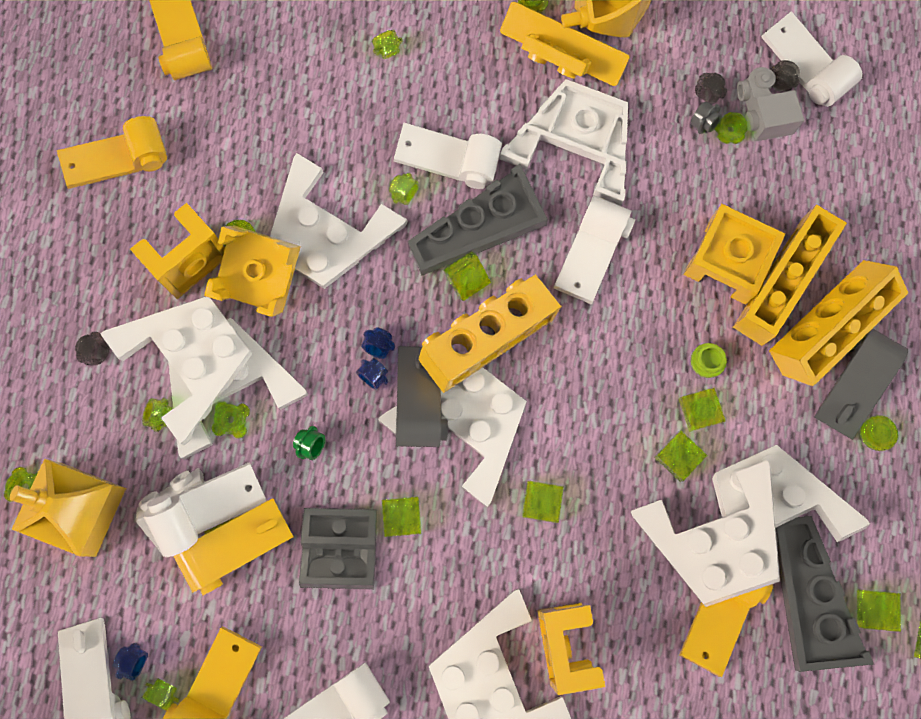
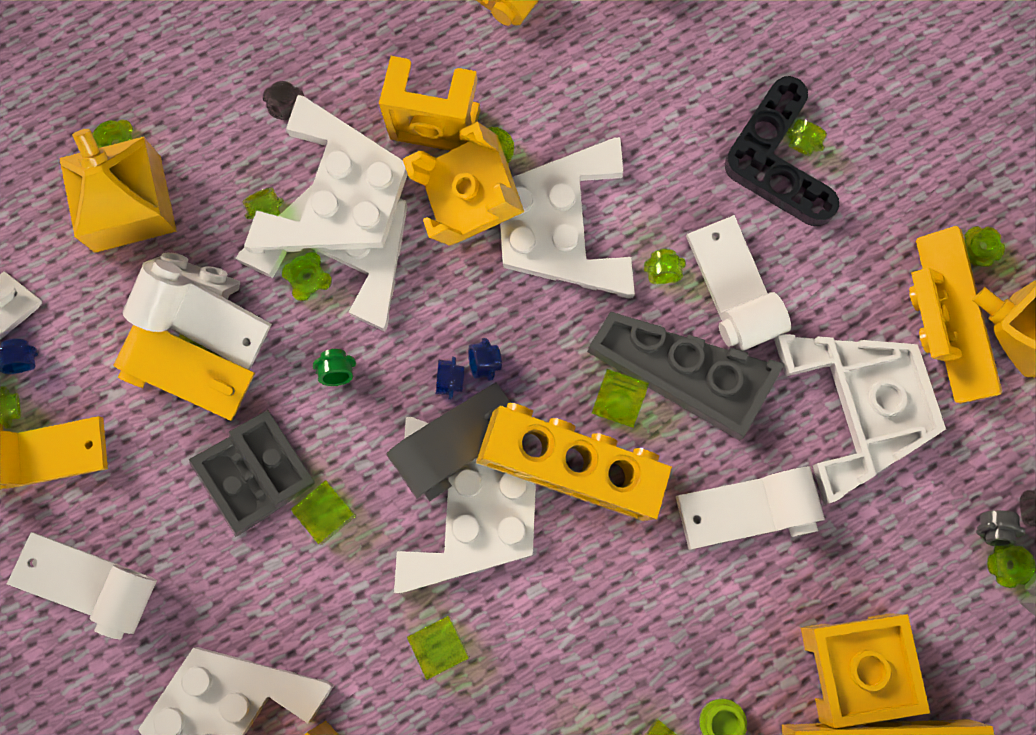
camera: 60 degrees right, 0 degrees up
none -> black beam [725,76,839,226]

